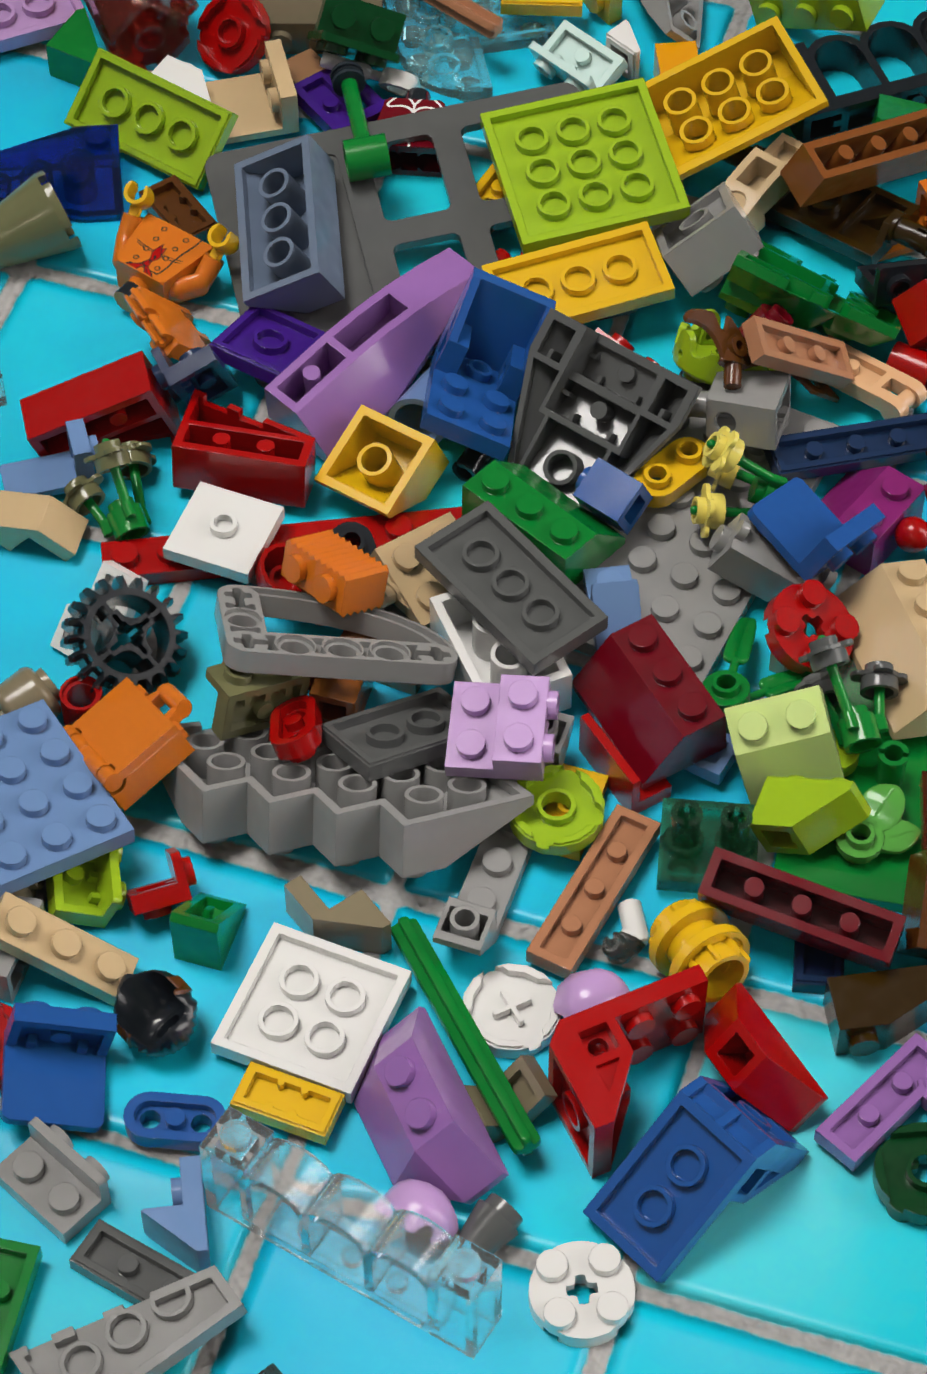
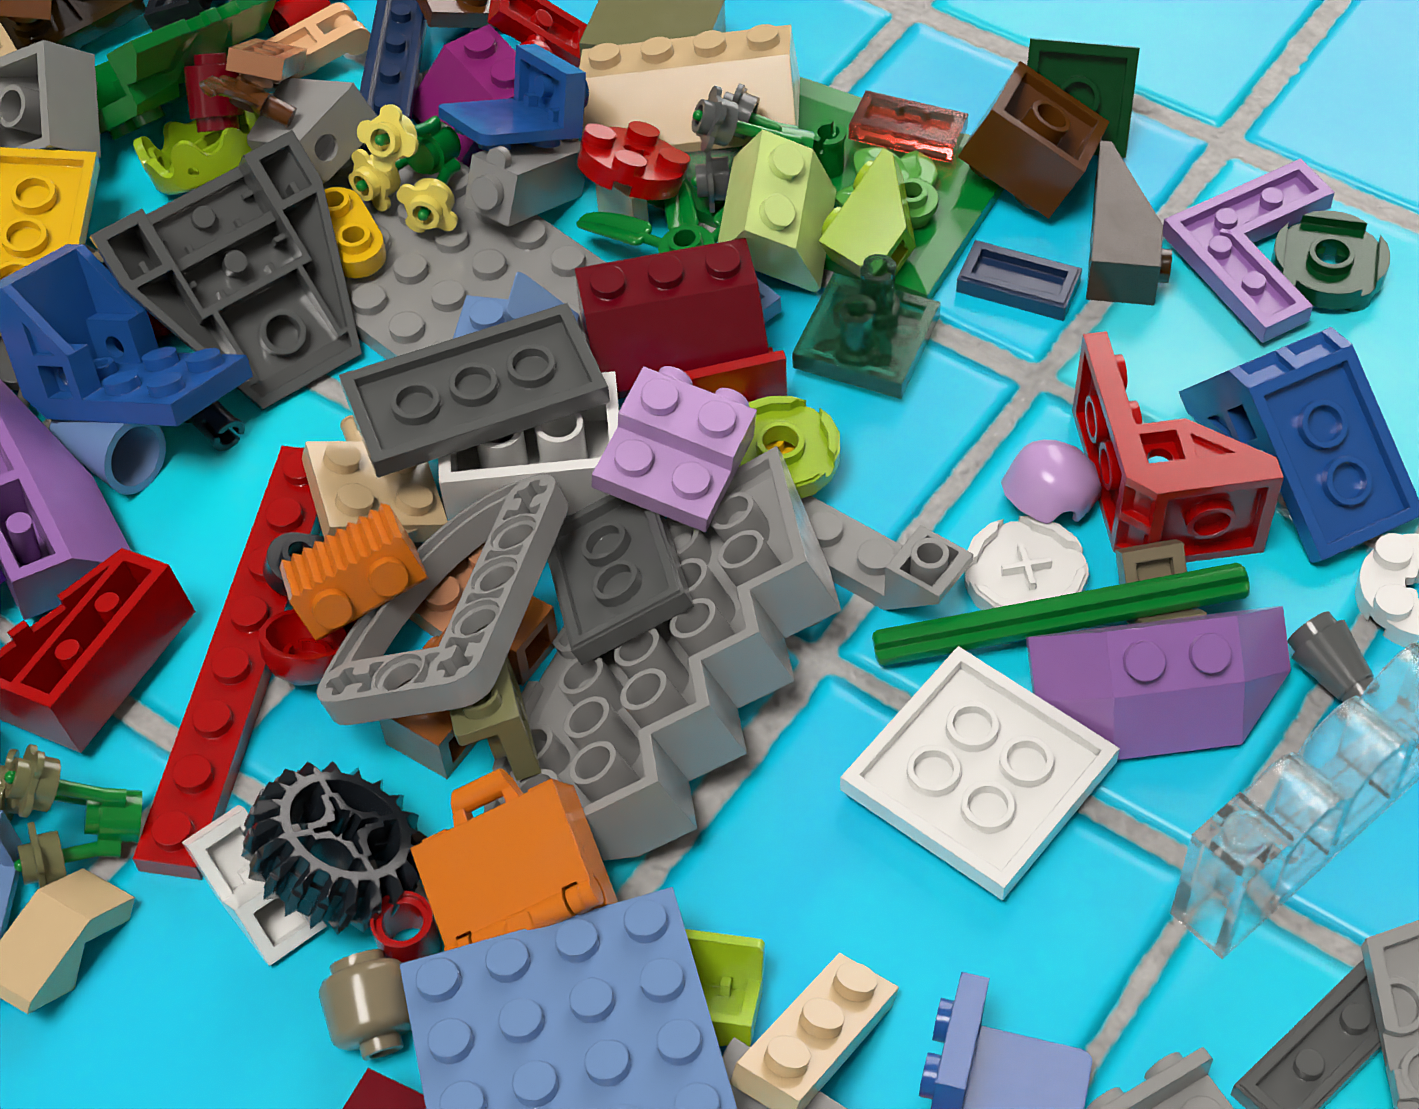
camera: 70 degrees left, 0 degrees up
black hair [113,970,198,1058] -> none
blue plate [123,1092,228,1152] -> none
red bracket [126,847,197,920] -> none
medium blue slope [141,1155,211,1272] -> none
white plate [163,481,285,585] -> none
green slope [169,892,246,971] -> none
yellow plate [230,1061,346,1146] -> none
red plate [270,695,322,763] -> none
dark tan slope [284,875,392,954] -> none
yellow slope [314,404,449,519] -> none
lavender hair [373,1179,458,1248] -> none
green slope [462,460,626,585] -> none
nougat plate [526,804,661,979] -> none
brick [573,457,653,535] -> none
arm [602,898,650,965] -> none
yellow piece [648,898,751,1003] -> none
dark red brick [698,846,907,971] -> none
red slope [704,983,828,1132] -> none

